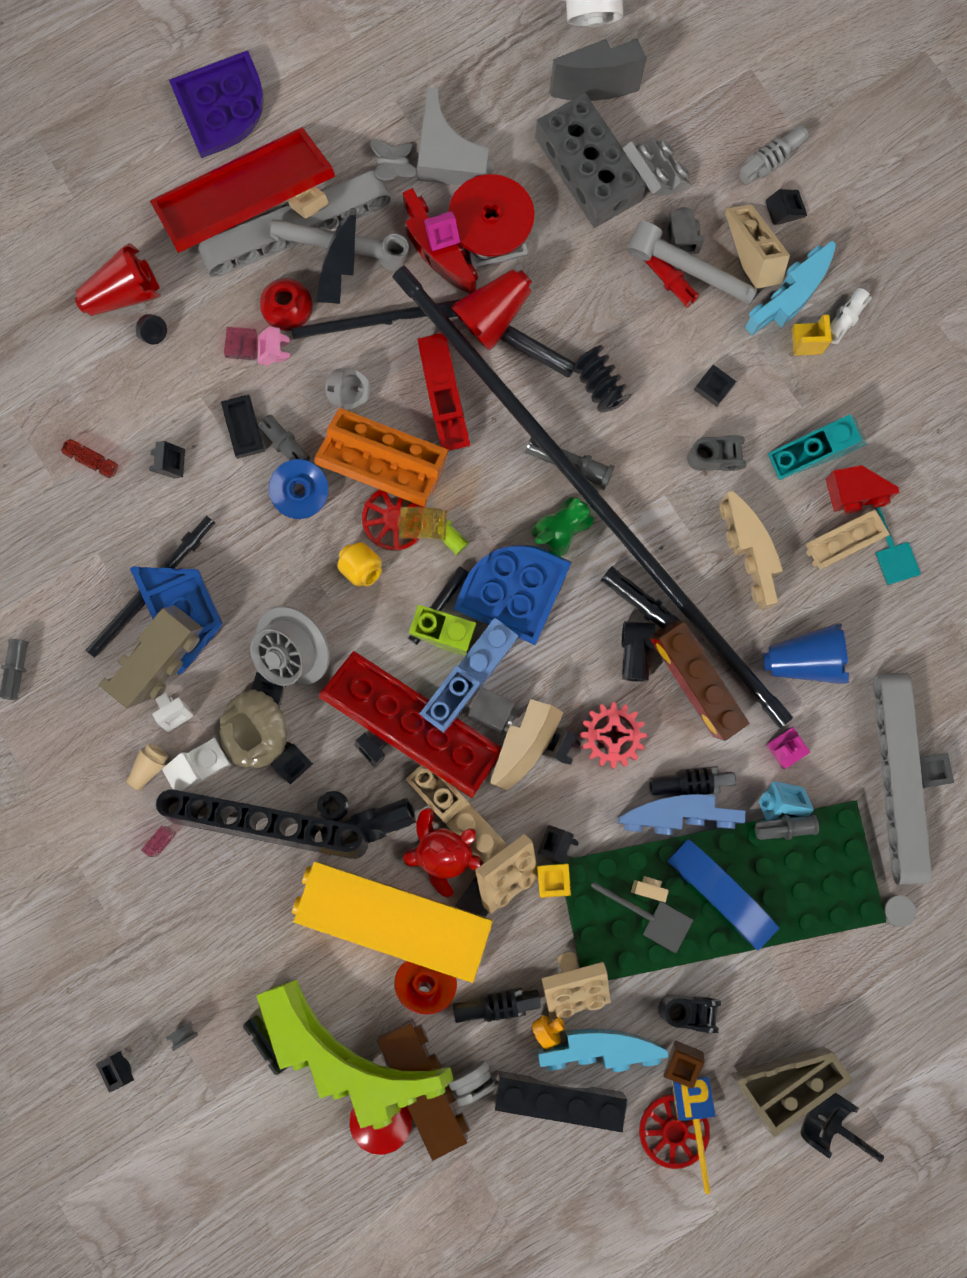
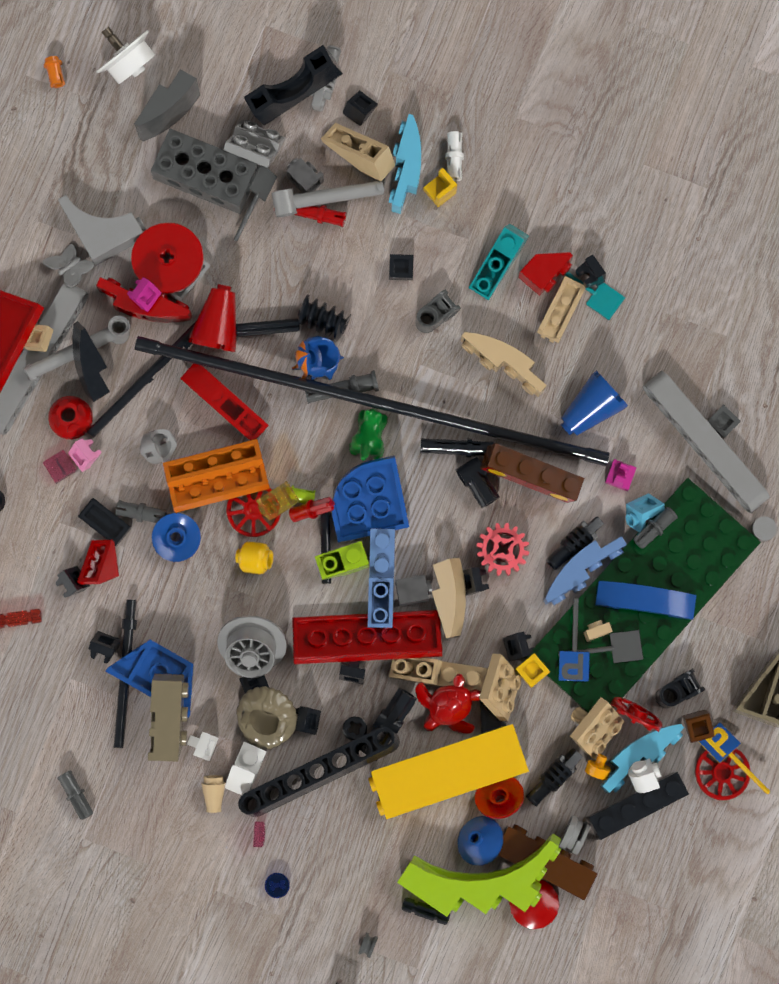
camera: 35 degrees left, 0 degrees up
none -> red slope [77,540,119,584]
none -> black tile [88,631,121,664]
none -> dark grey piece [234,165,277,241]
none -> black arch [244,45,343,126]
none -> clear blue tile [265,873,290,898]
none -> red axle [289,497,335,522]
none -> blue hair [292,336,344,380]
none -> blue dish [457,816,503,866]
none -> piece [559,597,590,681]
none -> black tile [576,254,606,288]
none -> red wheel [611,697,662,732]
none -> white plate [628,759,662,793]

